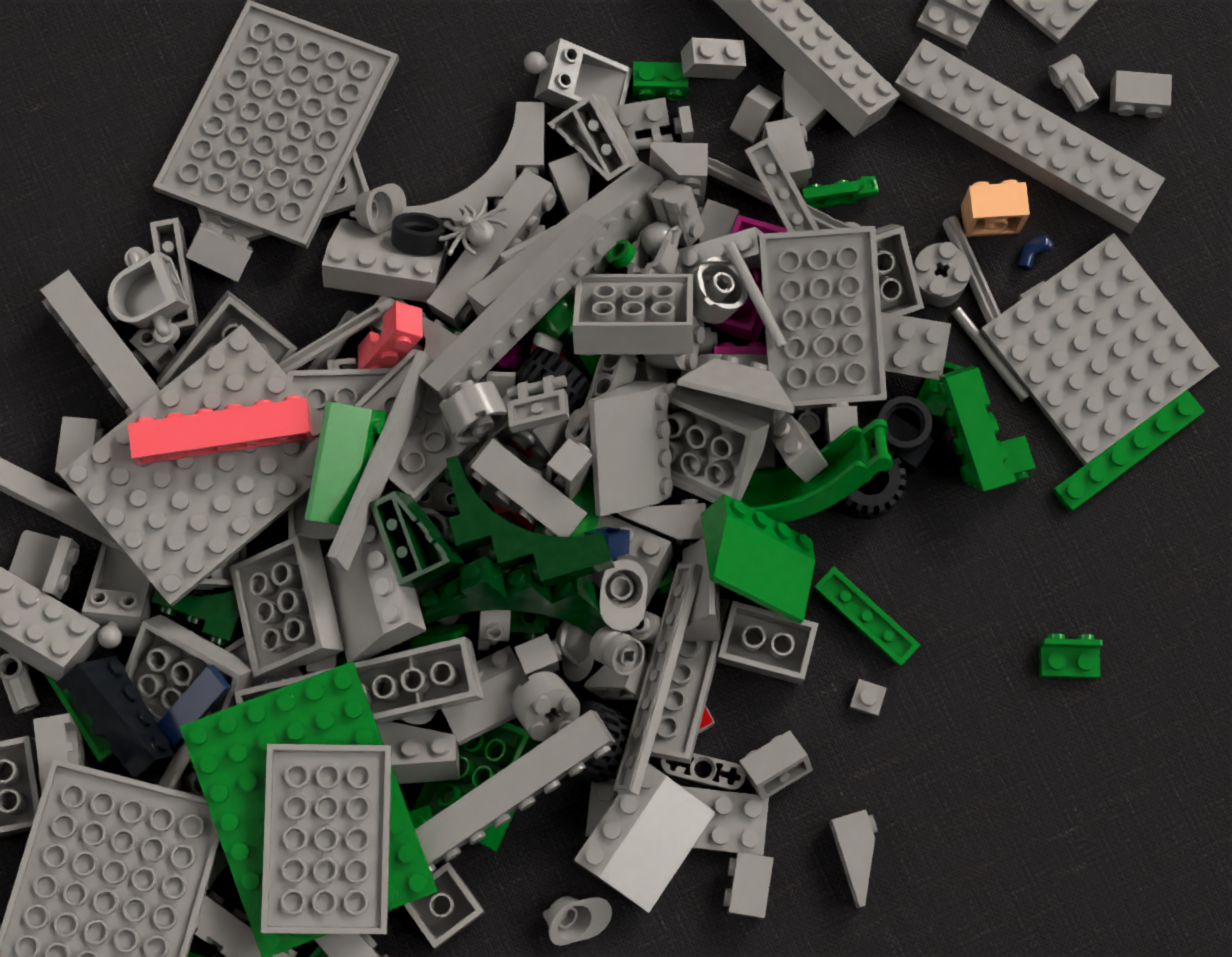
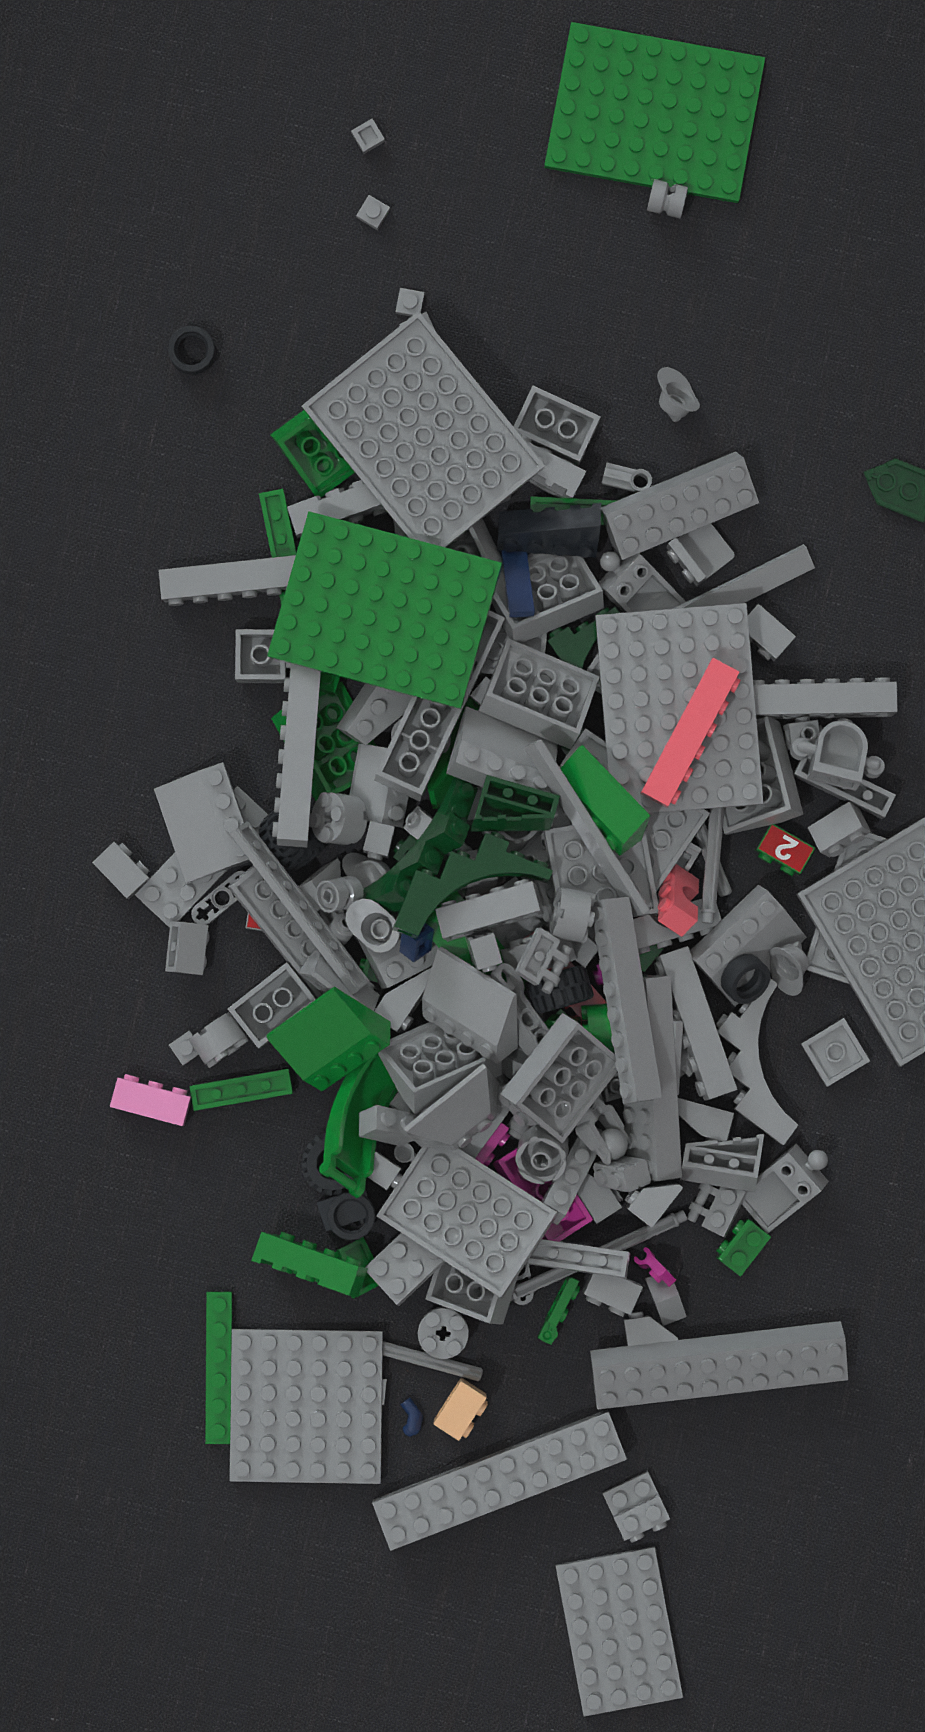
camera: 130 degrees right, 10 degrees up
light grey plate [261,744,392,934] -> none
light grey animal [438,199,508,256] -> none
light grey tile [532,332,563,353] -> none
light grey piece [543,896,612,946] -> none
green tile [606,240,636,269] -> none
light grey plate [673,106,694,143] -> none
light grey brick [681,37,746,80] -> none
light grey bar [724,241,787,349] -> none
light grey slope [829,809,878,909] -> none
light grey bar [951,307,1030,402] -> none
green brick [1001,436,1036,483] -> none
green bracket [1039,634,1103,679] -> none
light grey piece [1048,54,1099,112] -> none
light grey brick [1109,70,1172,118] -> none
none -> bright pink brick [110,1074,192,1126]
none -> light grey brick [188,1012,248,1068]
none -> dark pink plate [634,1247,676,1287]
none -> red brick [755,824,815,876]
none -> light grey plate [801,1018,870,1087]

